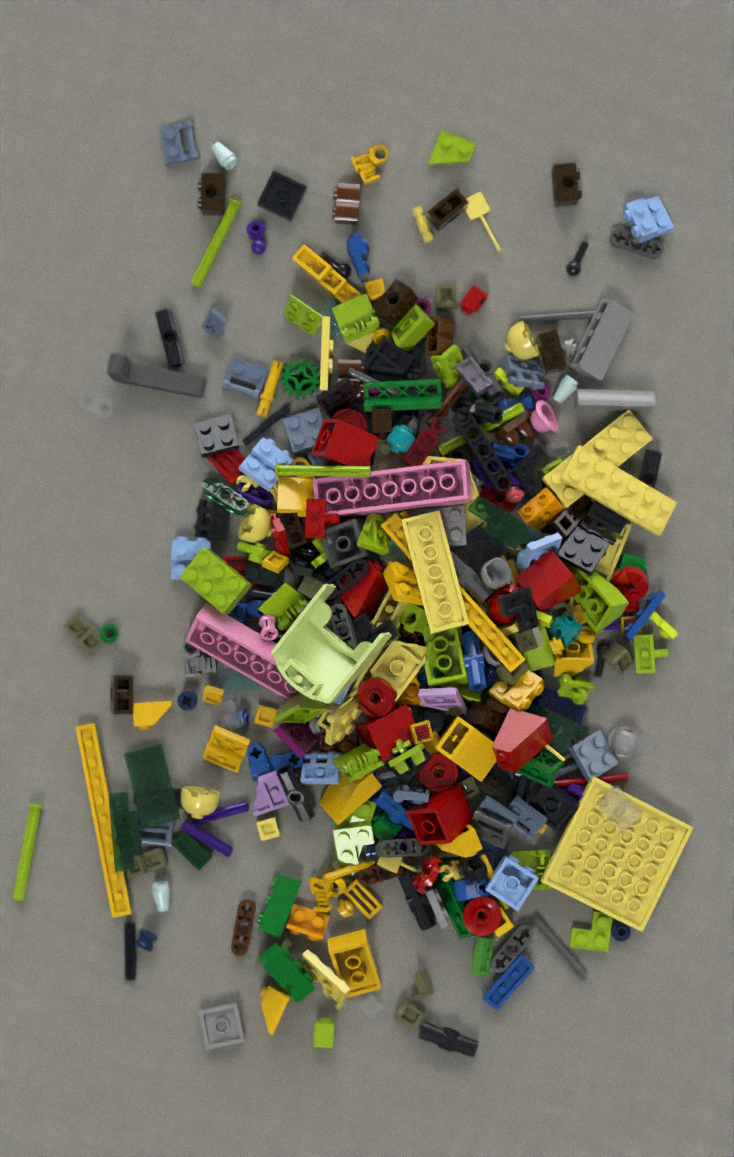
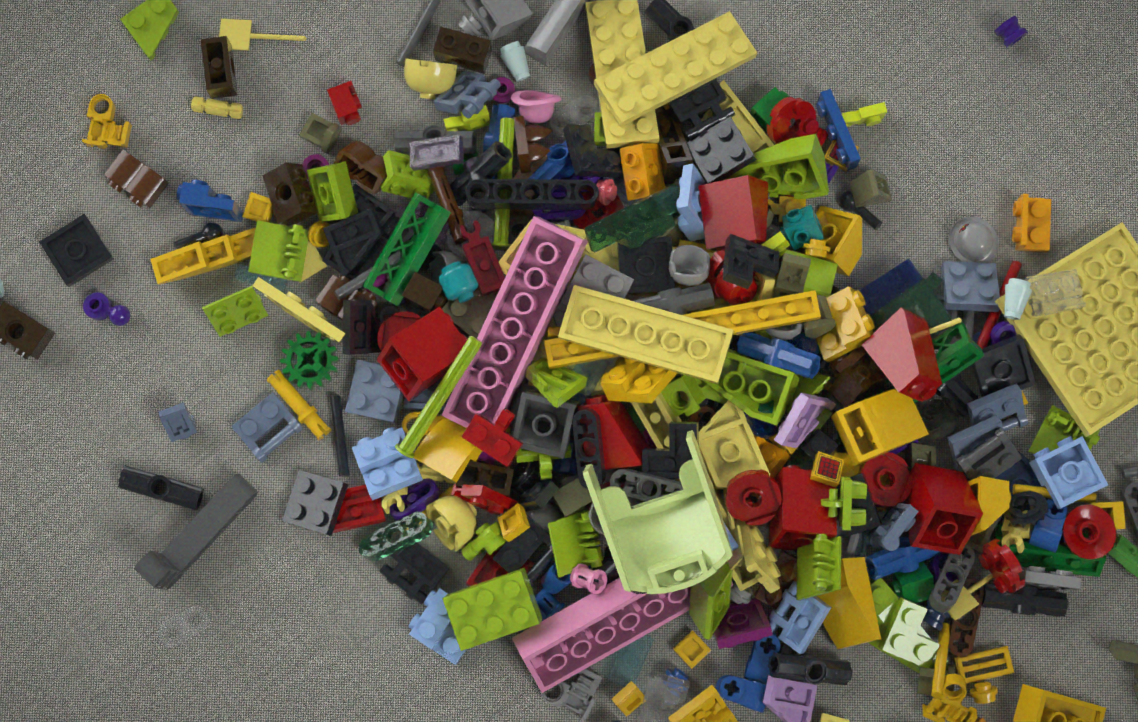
camera: 55 degrees left, 5 degrees down
lime axle [191,198,243,288] -> none
lime hips [557,674,596,705] -> none
yellow tile [577,626,596,644] -> none
lime plate [633,634,668,674] -> none
none -> light aqua cone [1004,278,1032,320]
none -> light orange bracket [1012,194,1051,253]

